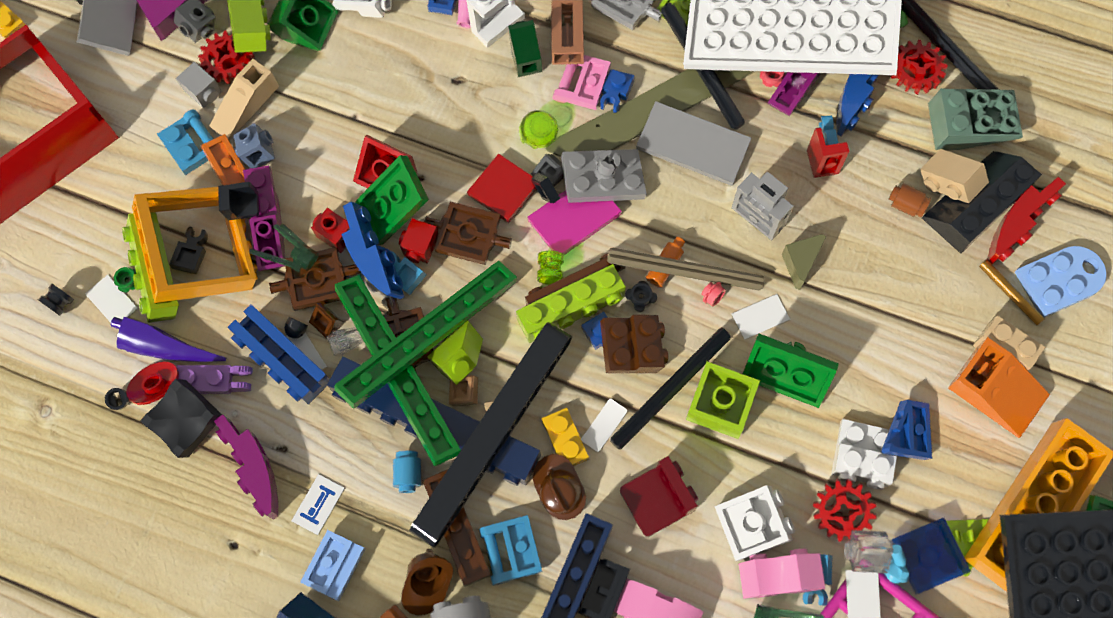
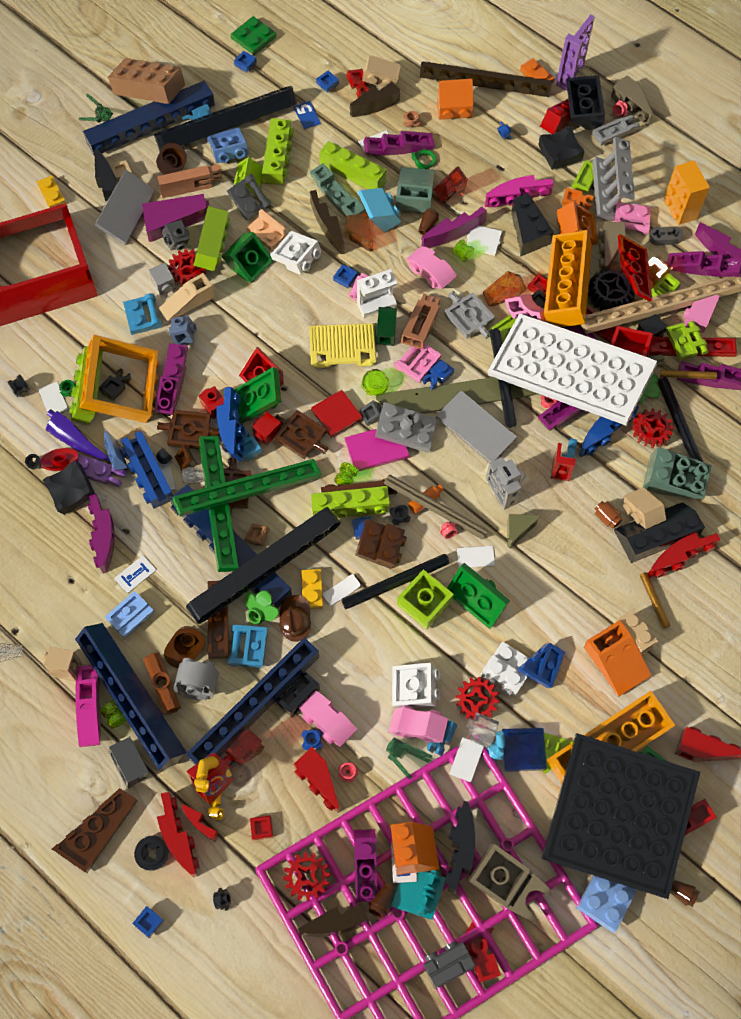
camera: 15 degrees right, 5 degrees down
orange plate [201,134,245,185] -> none
black panel [218,182,259,220] -> none
clear green plant [249,224,319,272] -> none
dark azure brick [393,451,421,493] -> none
lime slope [428,321,483,385] -> none
black tile [531,173,560,204] -> none
dark red bracket [620,456,699,537] -> none
light blue plate [1015,246,1106,318] -> none
none -> medium blue slope [104,431,128,470]
none -> bright green plate [244,590,279,624]
none -> light yellow window [309,323,376,368]

